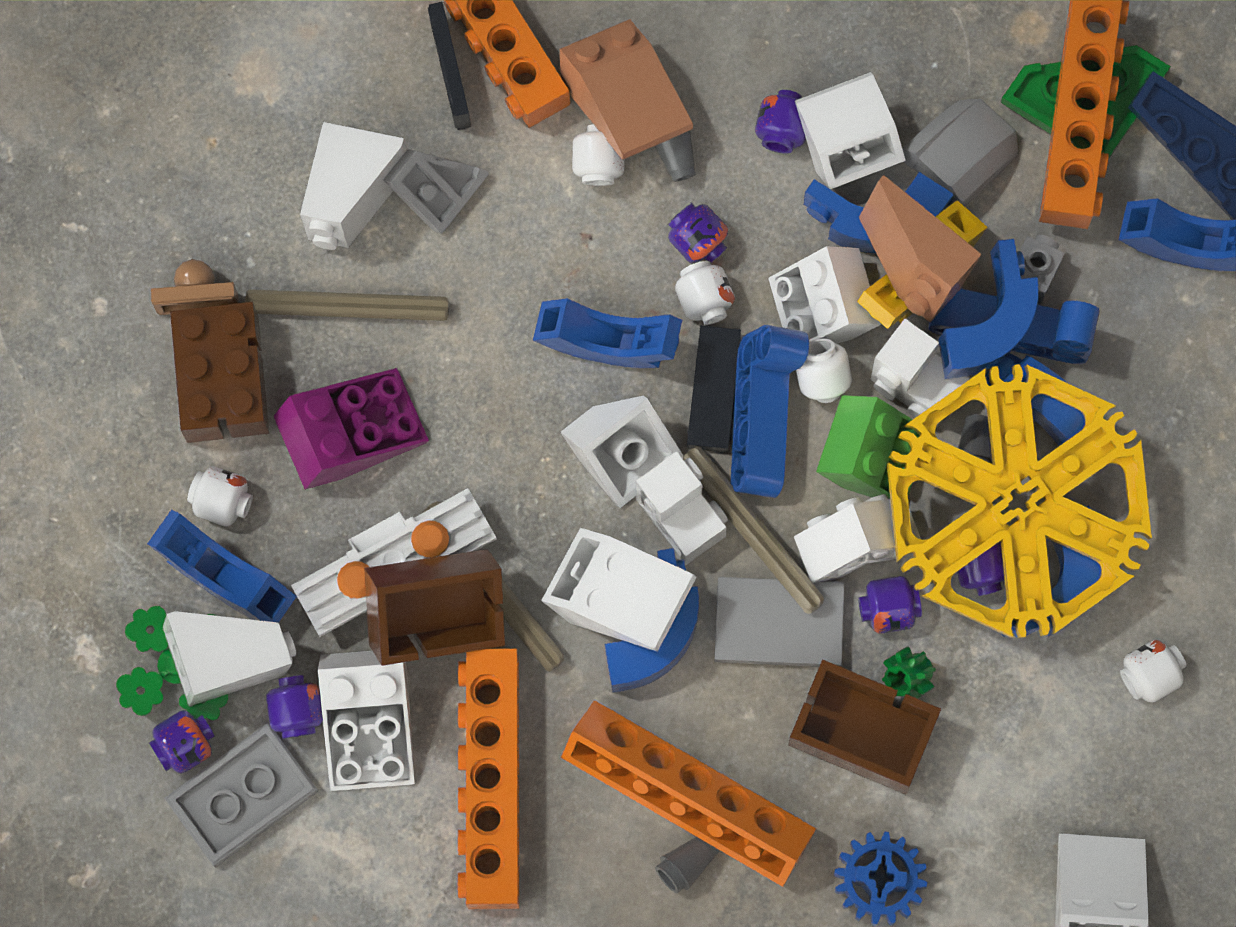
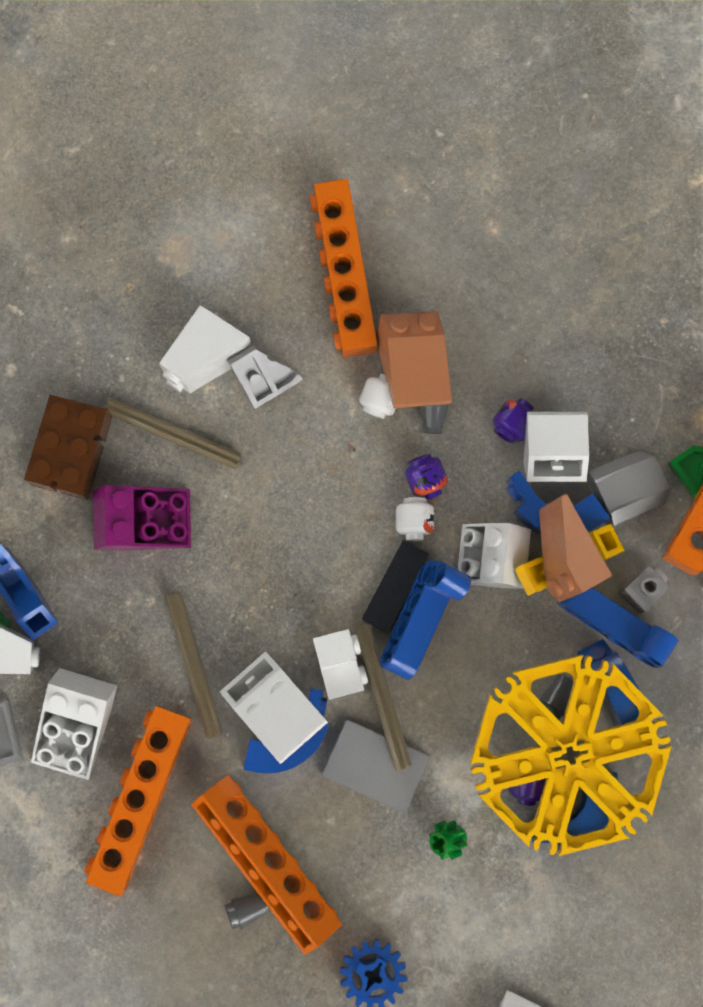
camera: 15 degrees right, 5 degrees up
medium nougat tile [151,259,239,315] -> none
white head [187,466,253,526] -> none
dark purple head [266,675,323,738] -> none
white piece [291,488,497,637] -> none
reddish brown piece [364,549,505,666] -> none
black tile [427,1,471,130] -> none
blue arch [533,298,682,368] -> none
white slope [561,395,683,508] -> none
reddish brown piece [788,659,941,795] -> none
white brick [794,494,921,583] -> none
white head [796,339,852,403] -> none
bright green slope [816,395,920,499] -> none
dark purple head [858,576,922,634] -> none
white brick [870,319,970,427] -> none
blue arch [938,239,1038,379] -> none
white head [1120,640,1187,702] -> none

